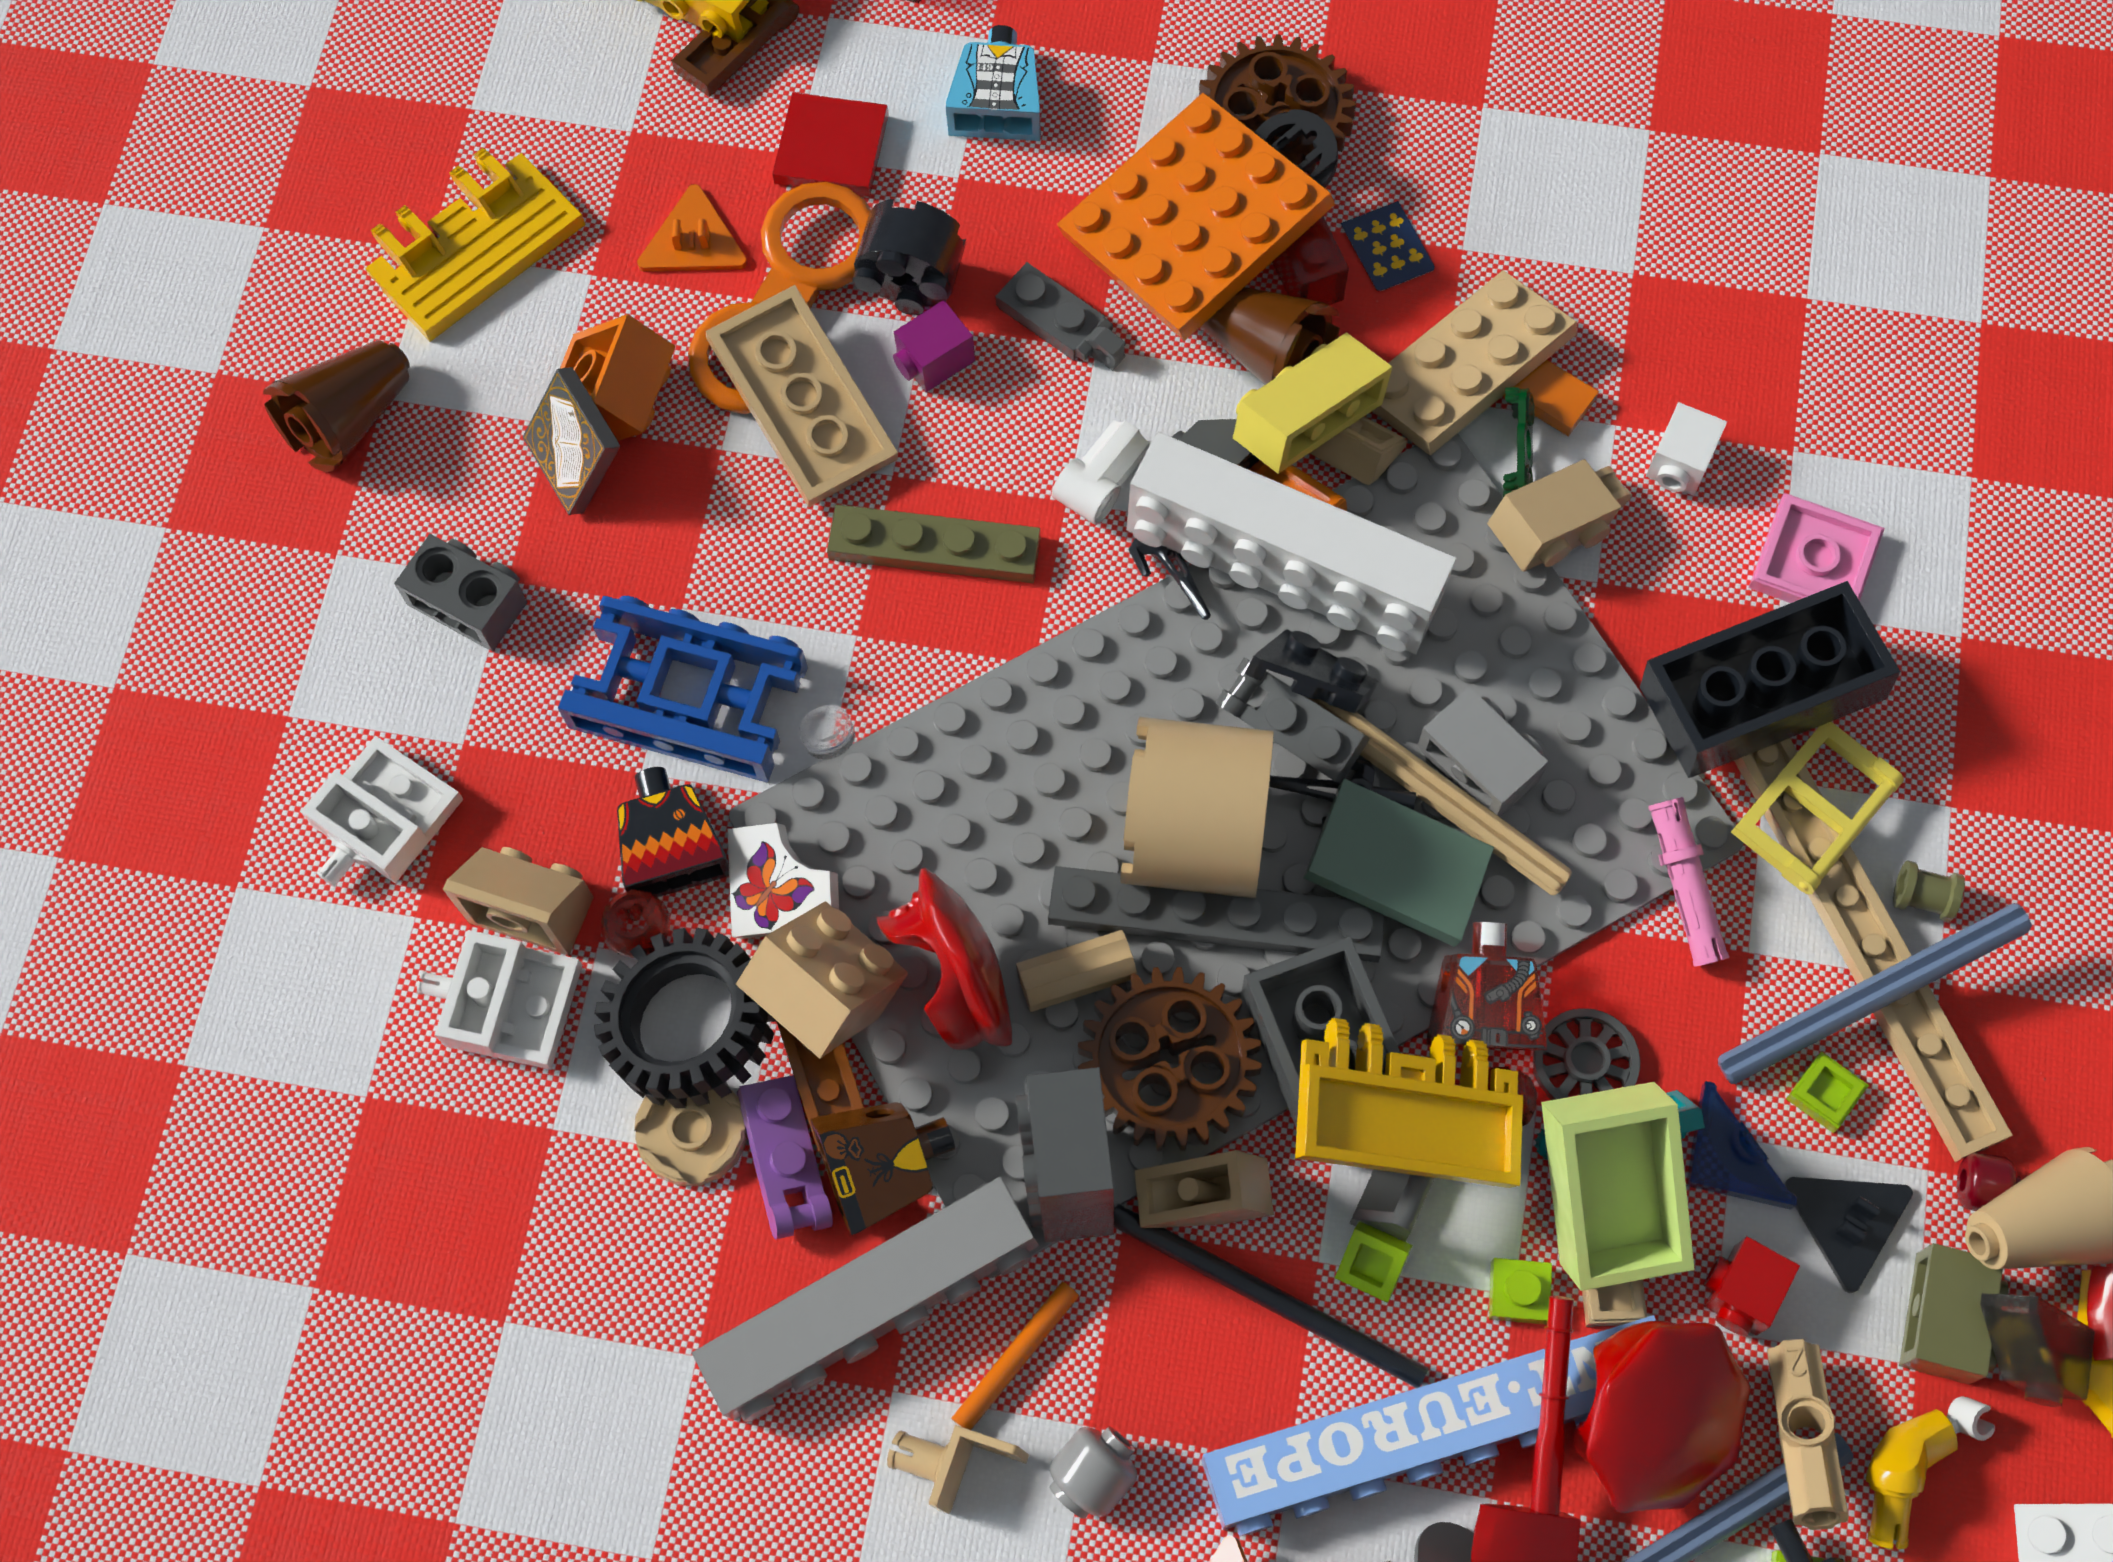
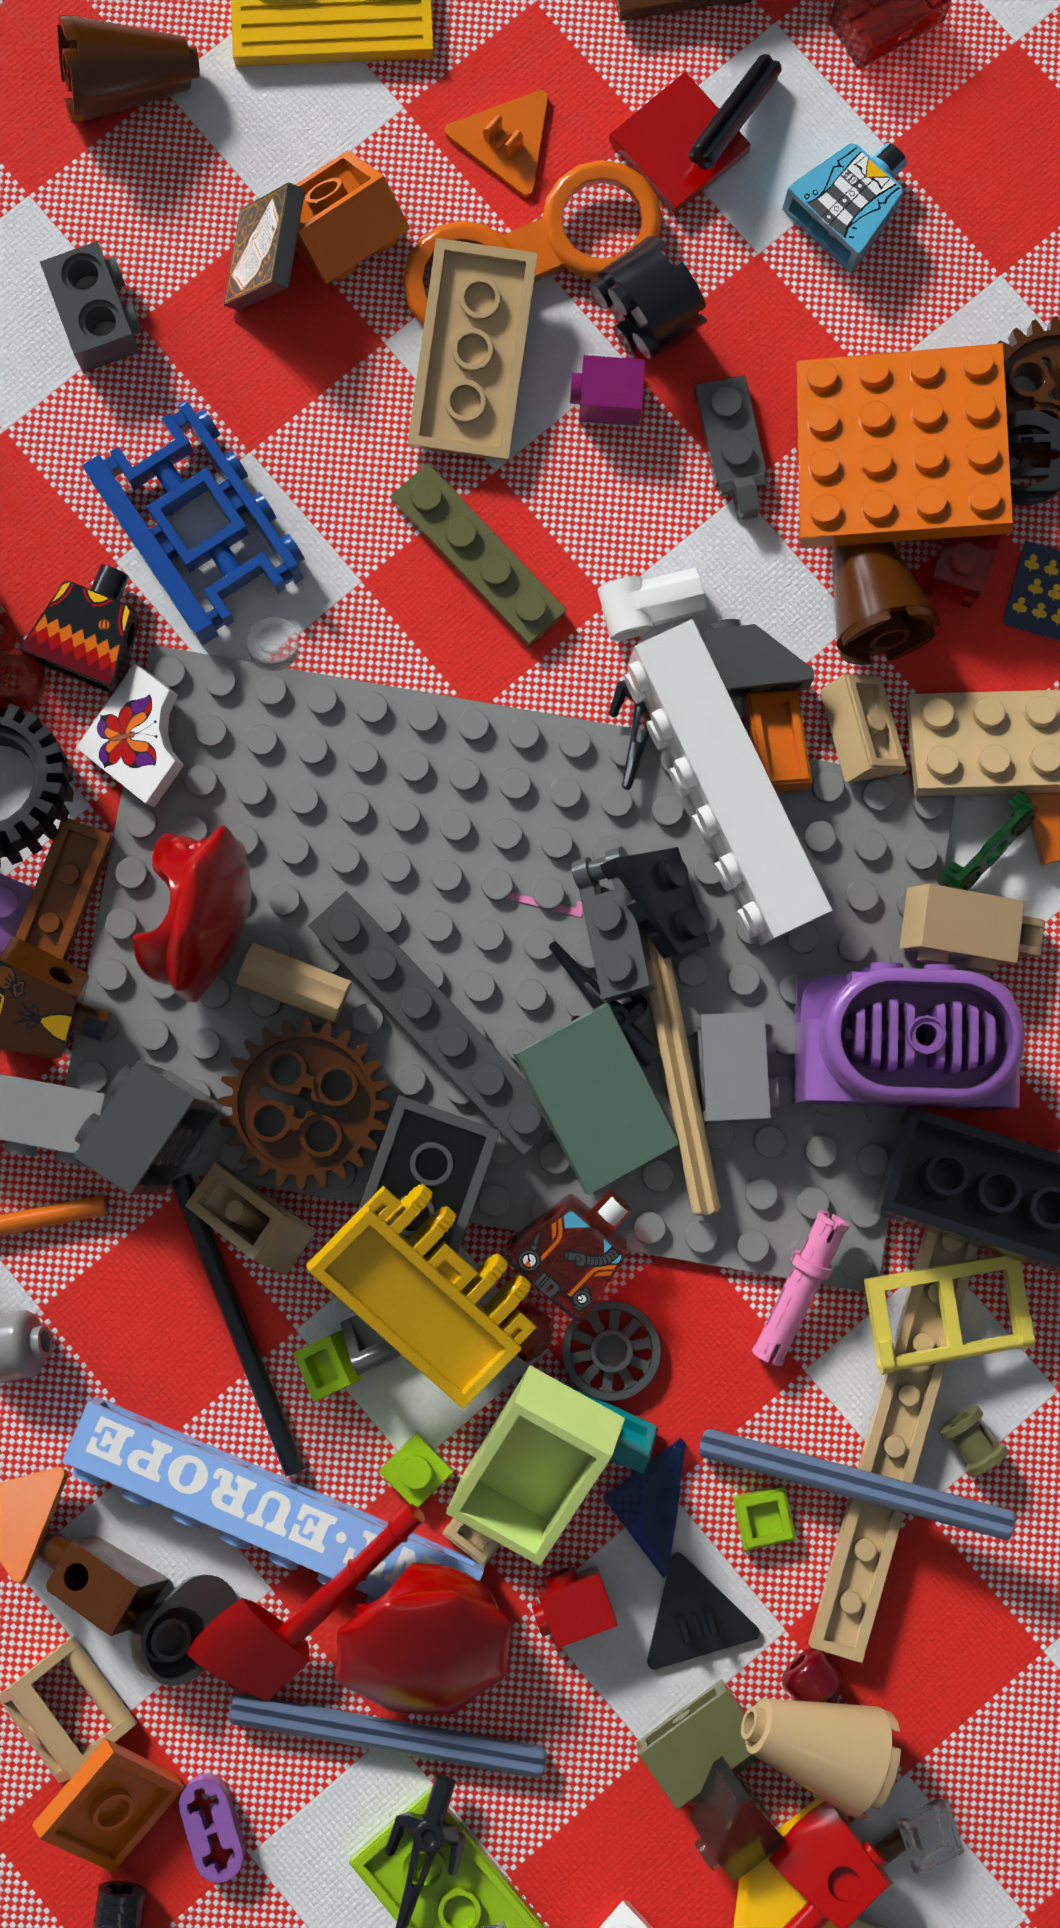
camera: 30 degrees right, 15 degrees up
tan brick [736,901,908,1058] -> none
tan brick [1121,717,1274,898] -> none
light yellow brick [1233,332,1392,474] -> none
tan piece [1767,1339,1849,1530] -> none
yellow arm [1865,1396,1995,1549] -> none
none -> black axle [689,54,782,170]
none -> medium lavender brick [793,962,1025,1110]

